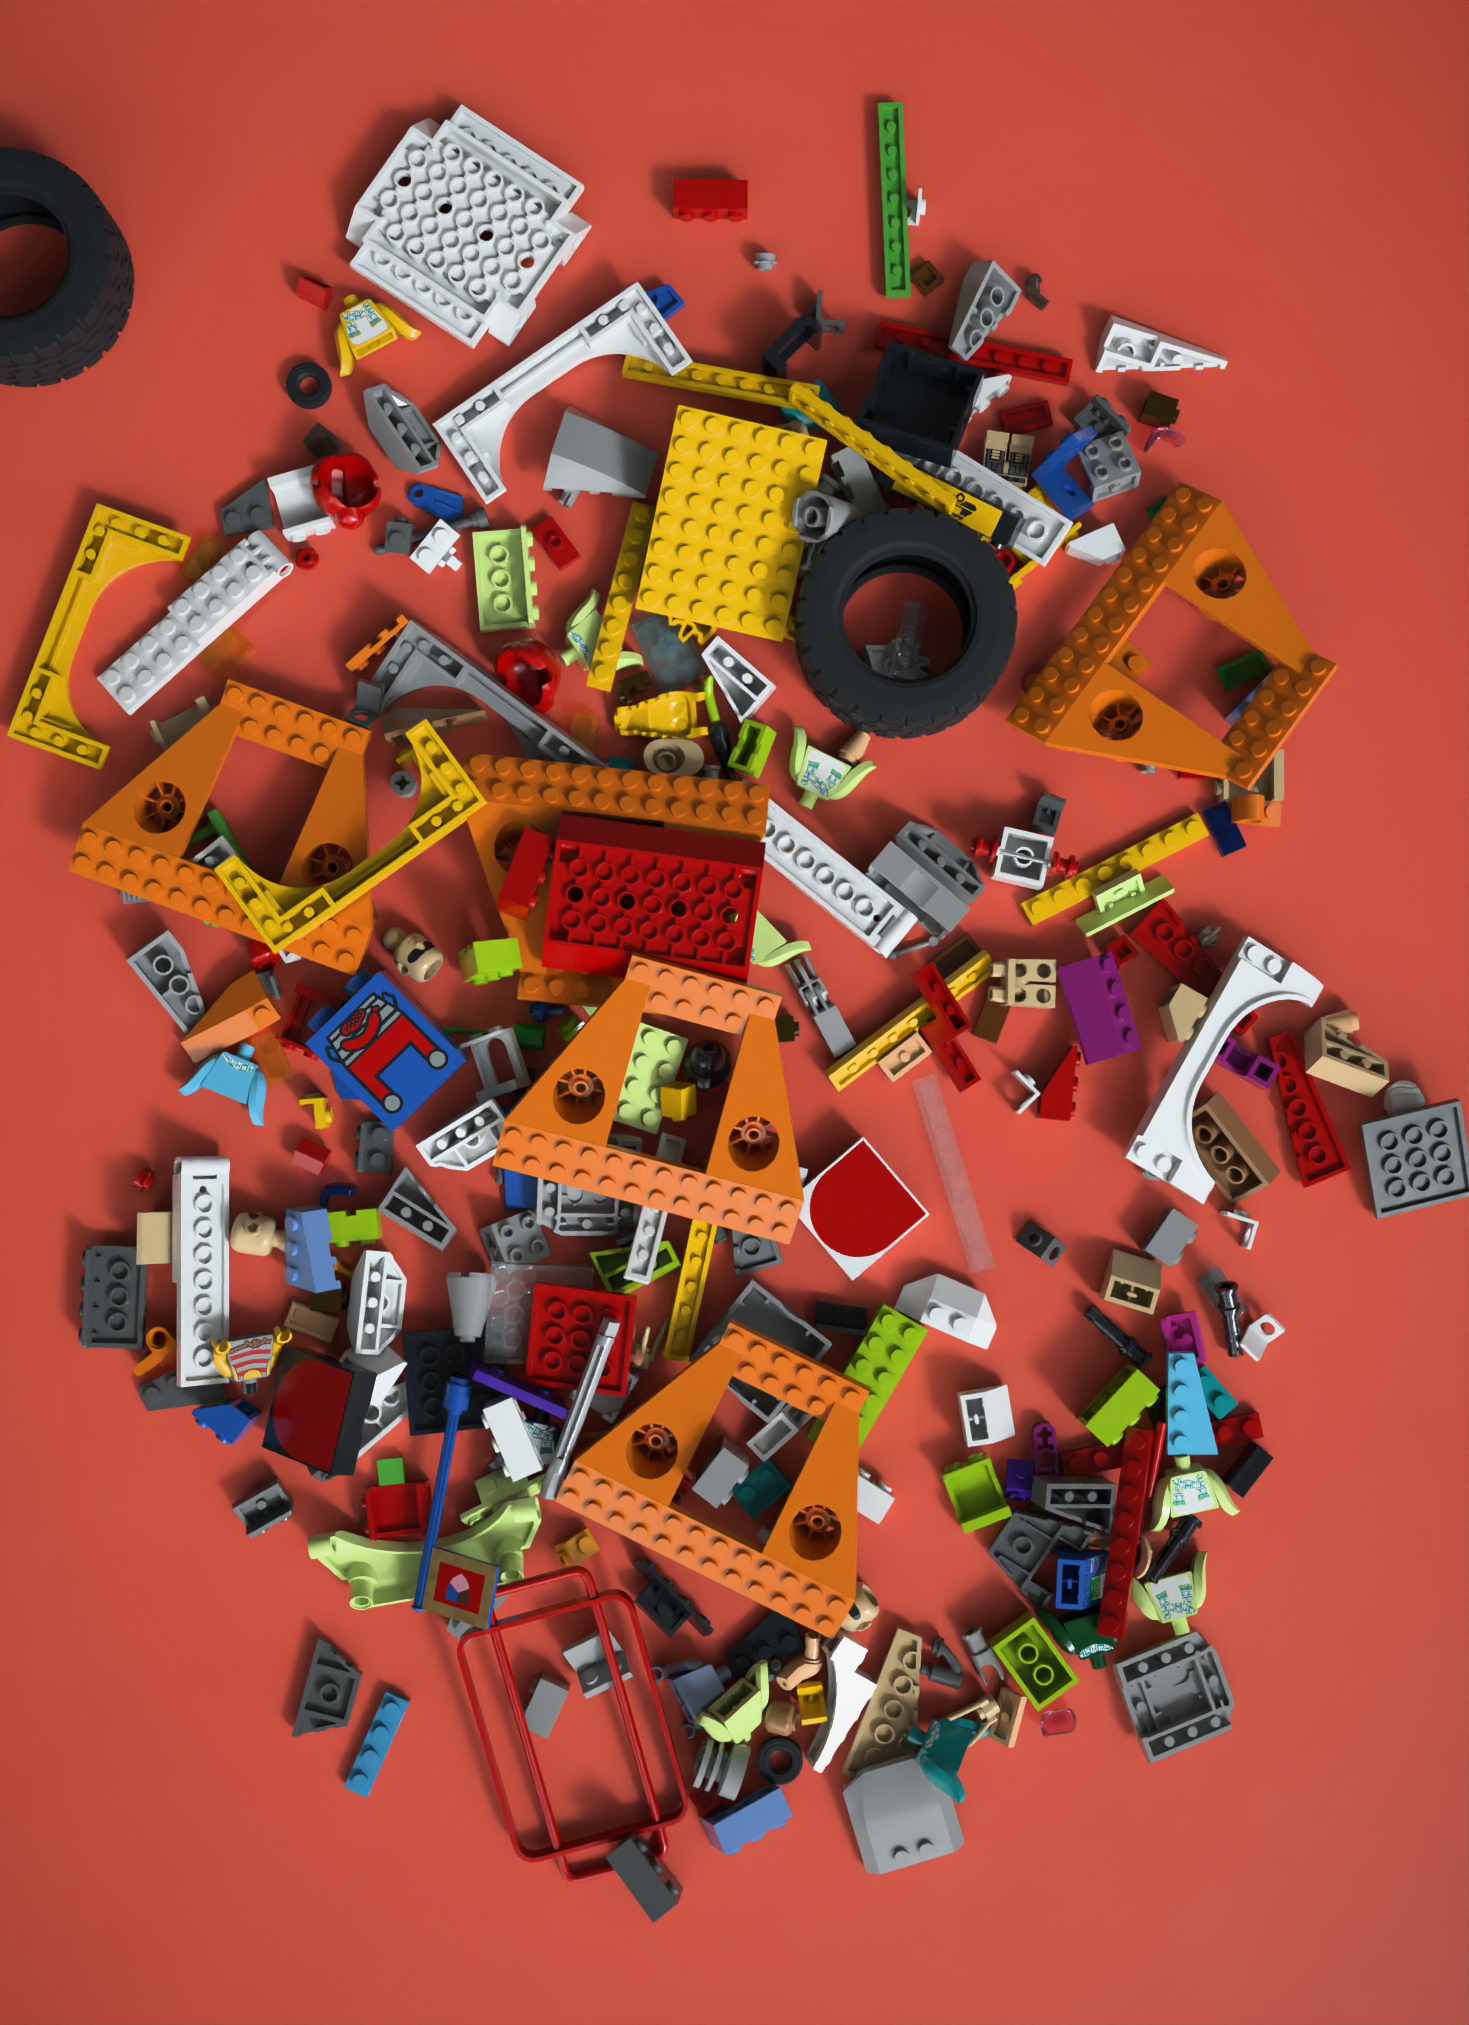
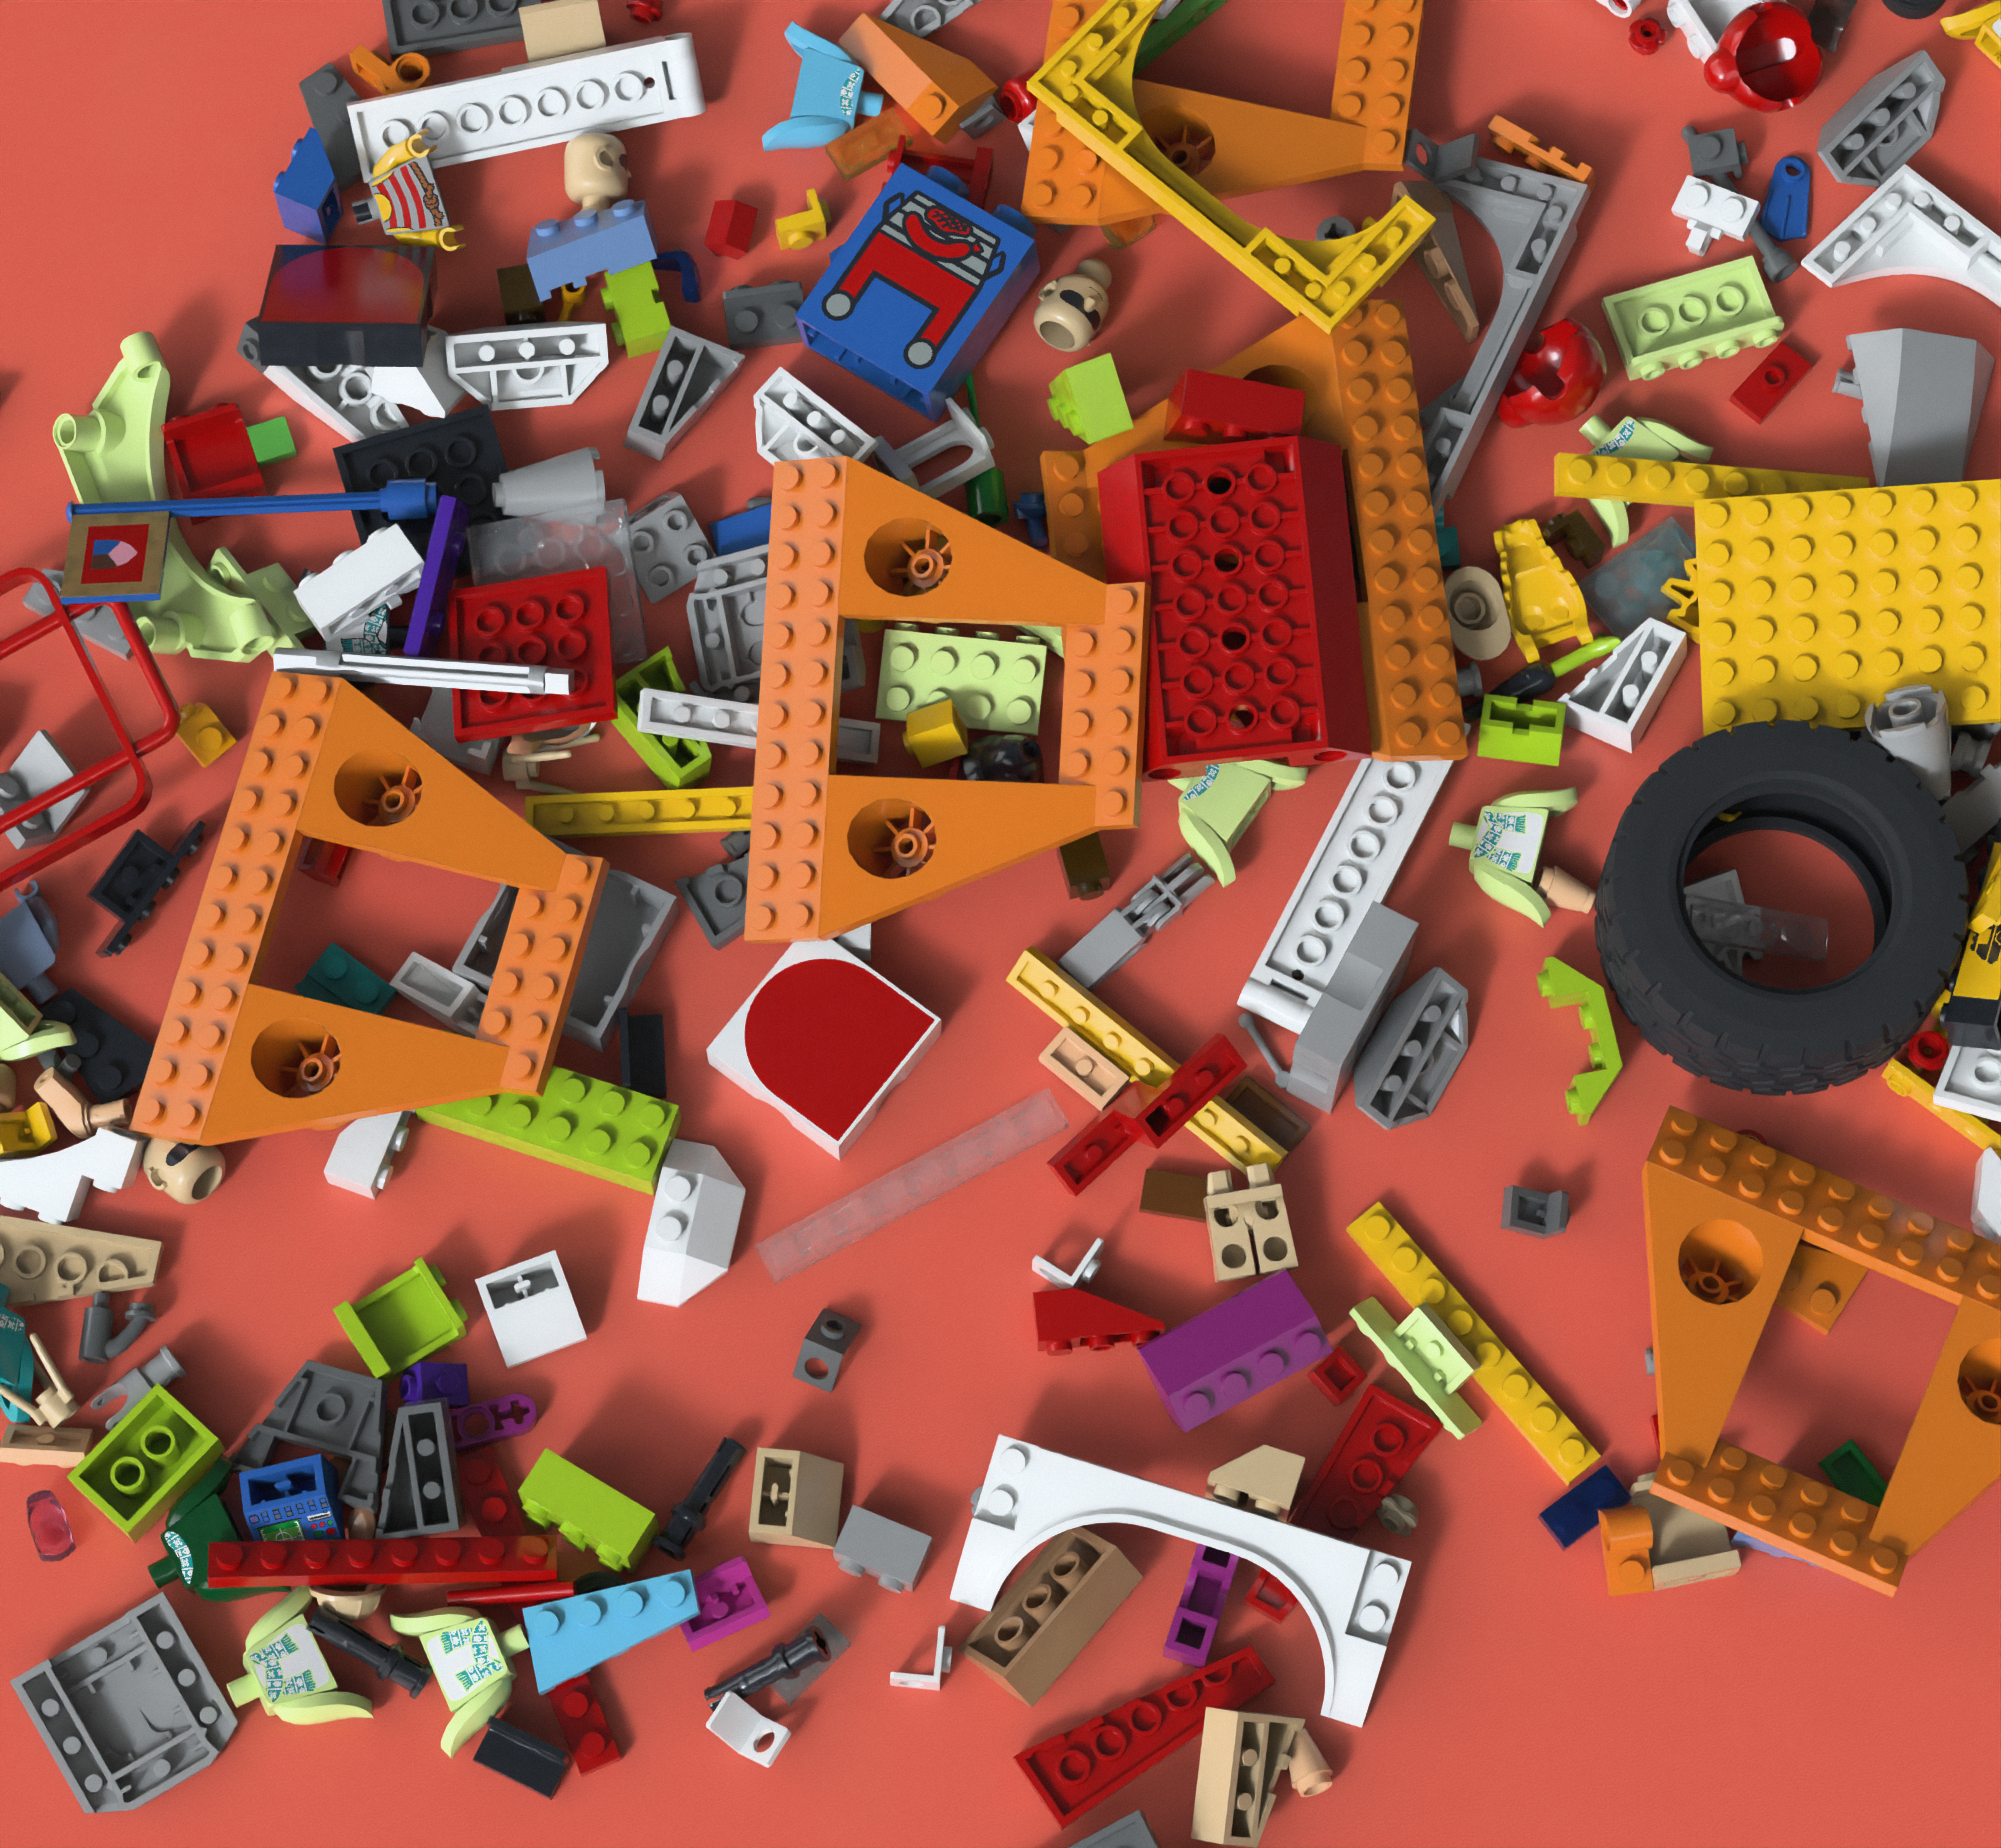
camera: 80 degrees right, 15 degrees down
dark grey bracket [232,1478,294,1538] -> none
light nougat tile [284,1301,341,1343] -> none
clear yellow plate [570,712,599,752] -> none
light grey brick [692,1436,749,1508] -> none
white brick [969,826,1079,890] -> none
teal plate [1198,1364,1238,1420] -> none
none -> lime slope [1537,956,1623,1126]

